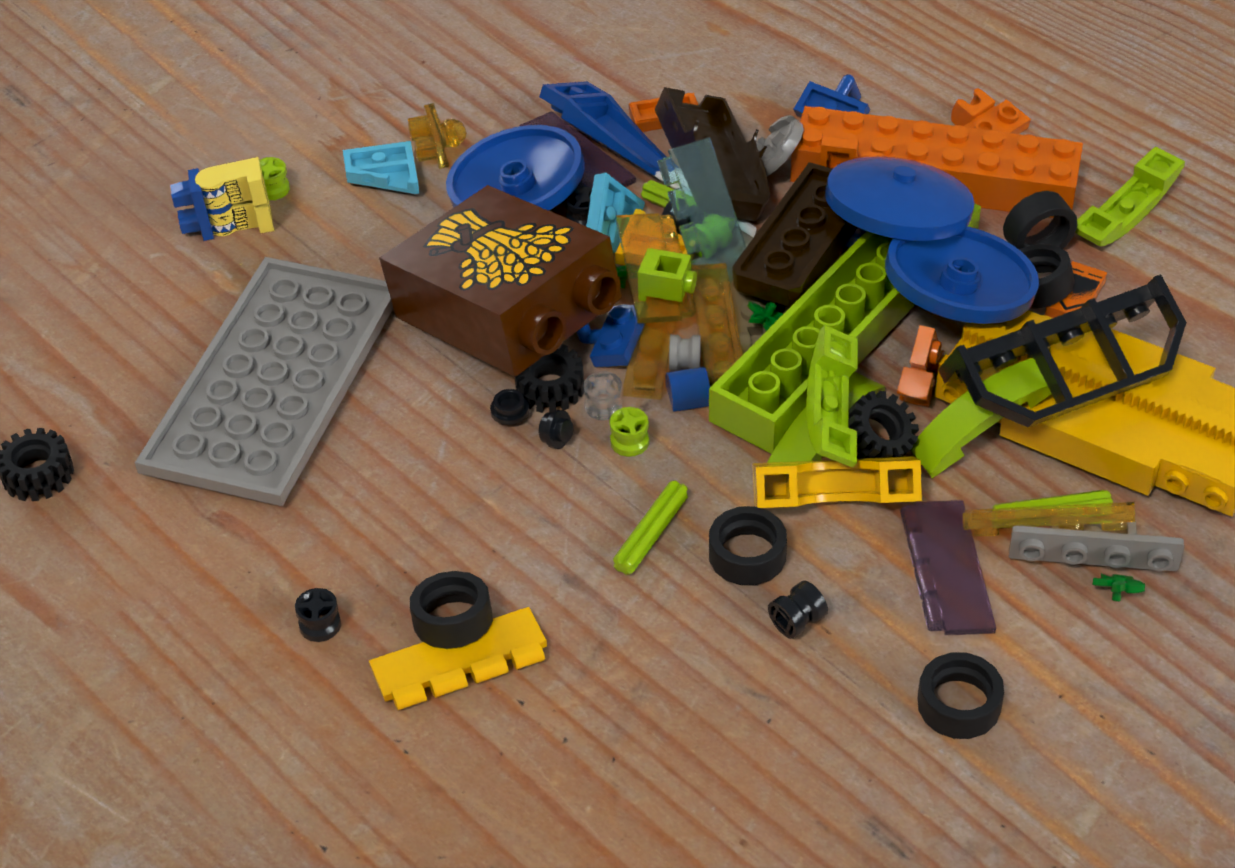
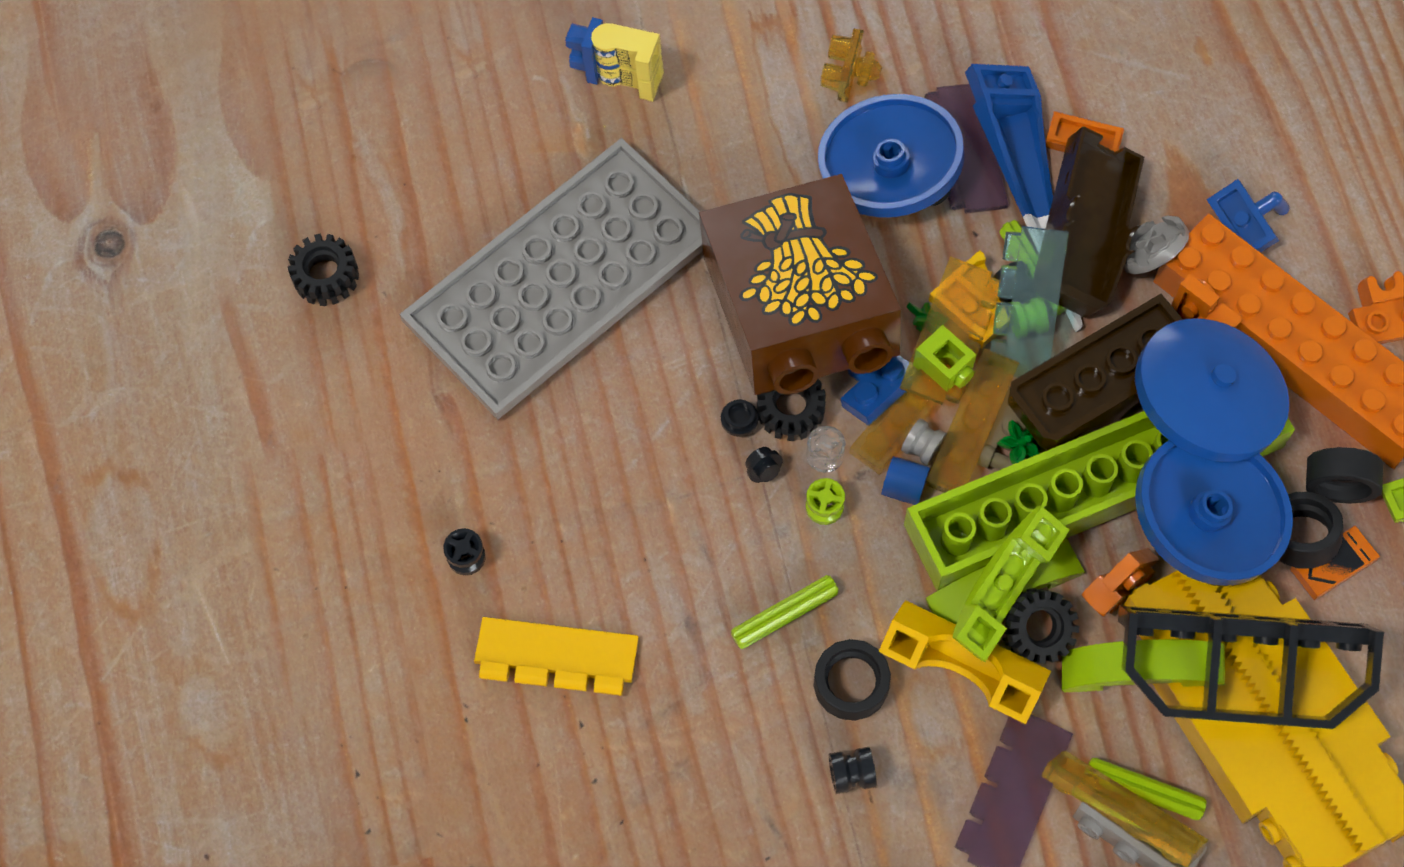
camera: 30 degrees right, 20 degrees up
lime wheel [259,157,290,201] -> none
medium azure wing [343,141,419,194] -> none
black tyre [410,571,493,649] -> none
black wheel [565,186,592,226] -> none
medium azure wing [586,173,645,253] -> none

